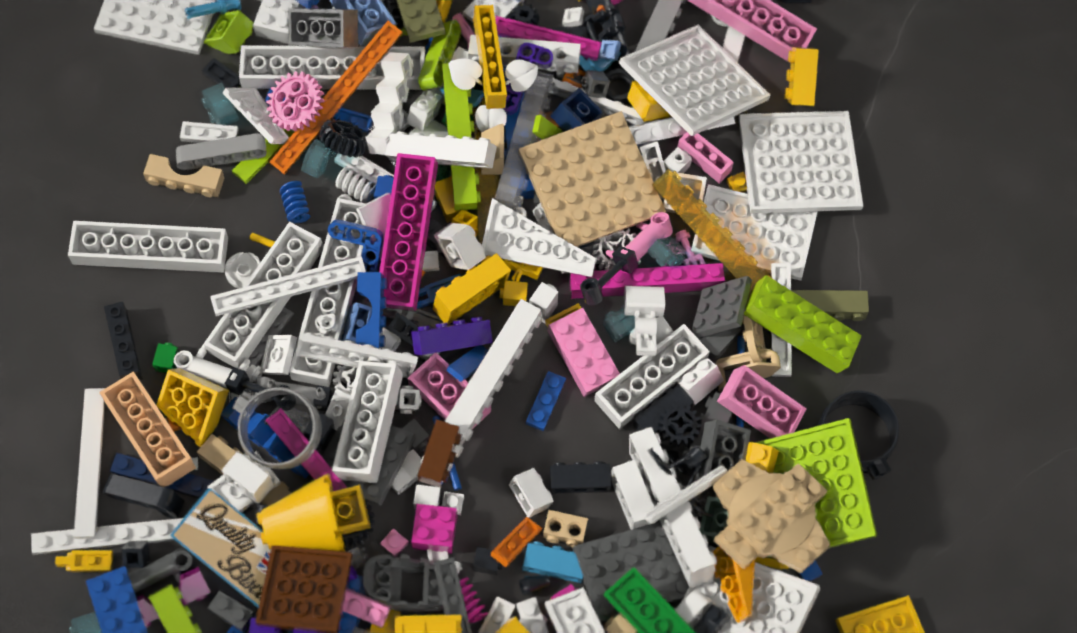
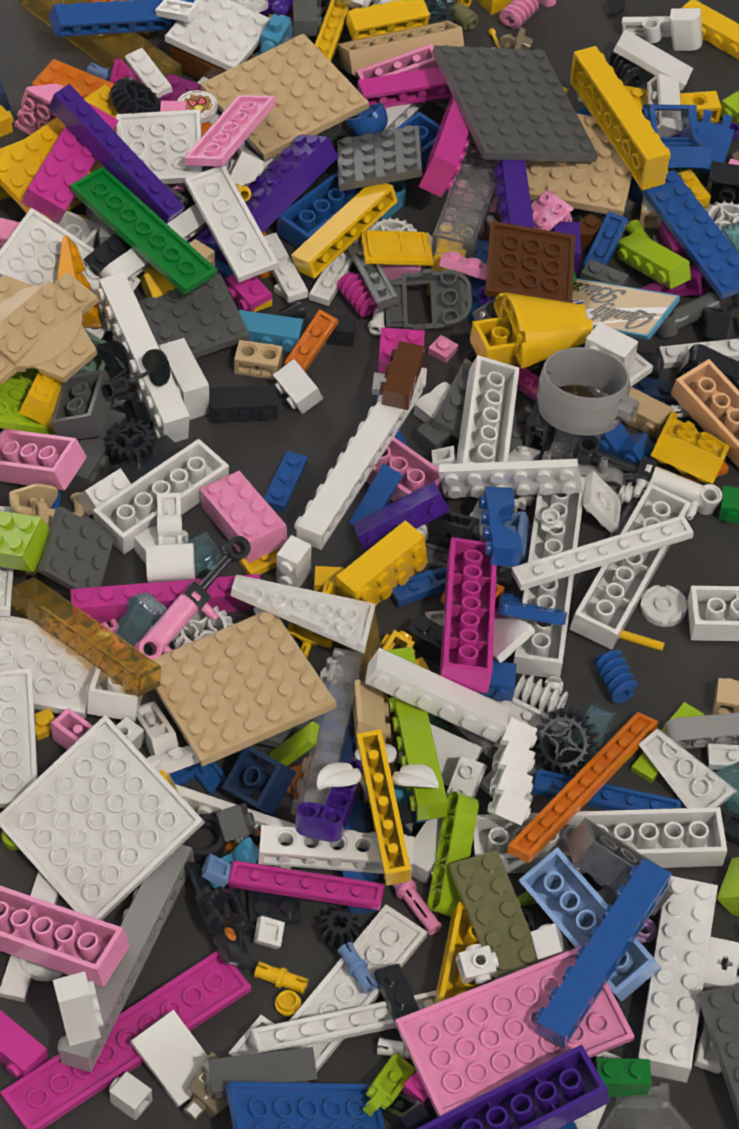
camera: 175 degrees right, 15 degrees down
bright pink gear [266,71,325,132] -> none
white brick [434,223,486,270] -> none
white axle [644,466,728,524] -> none

